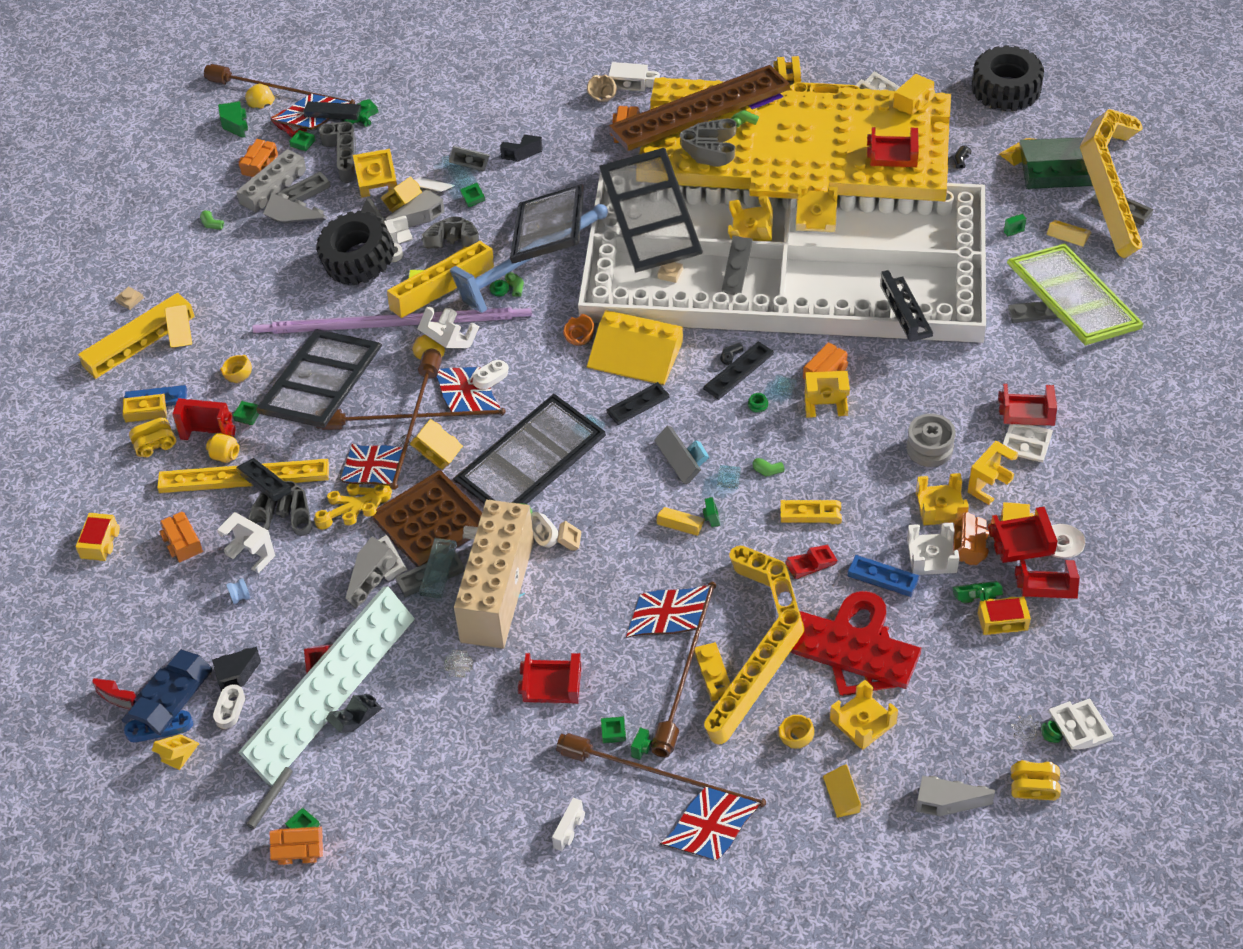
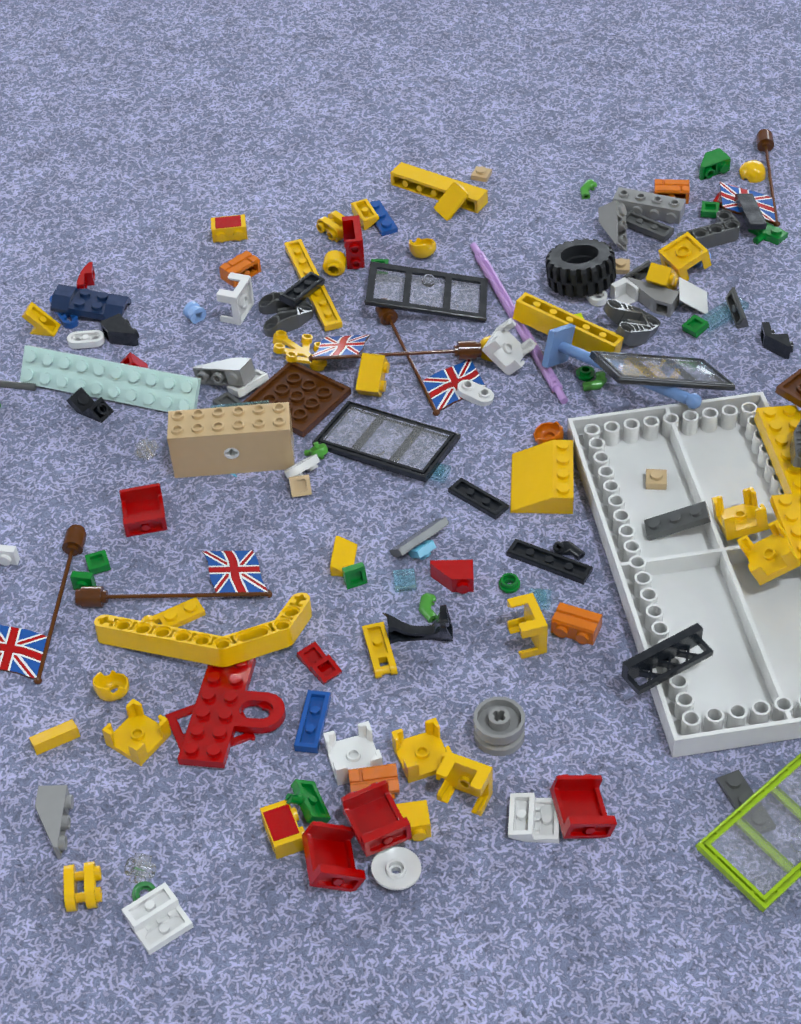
camera: 75 degrees right, 5 degrees down
door [599,148,703,273] -> none
none -> black animal [383,605,453,644]
none -> red slope [430,560,474,594]

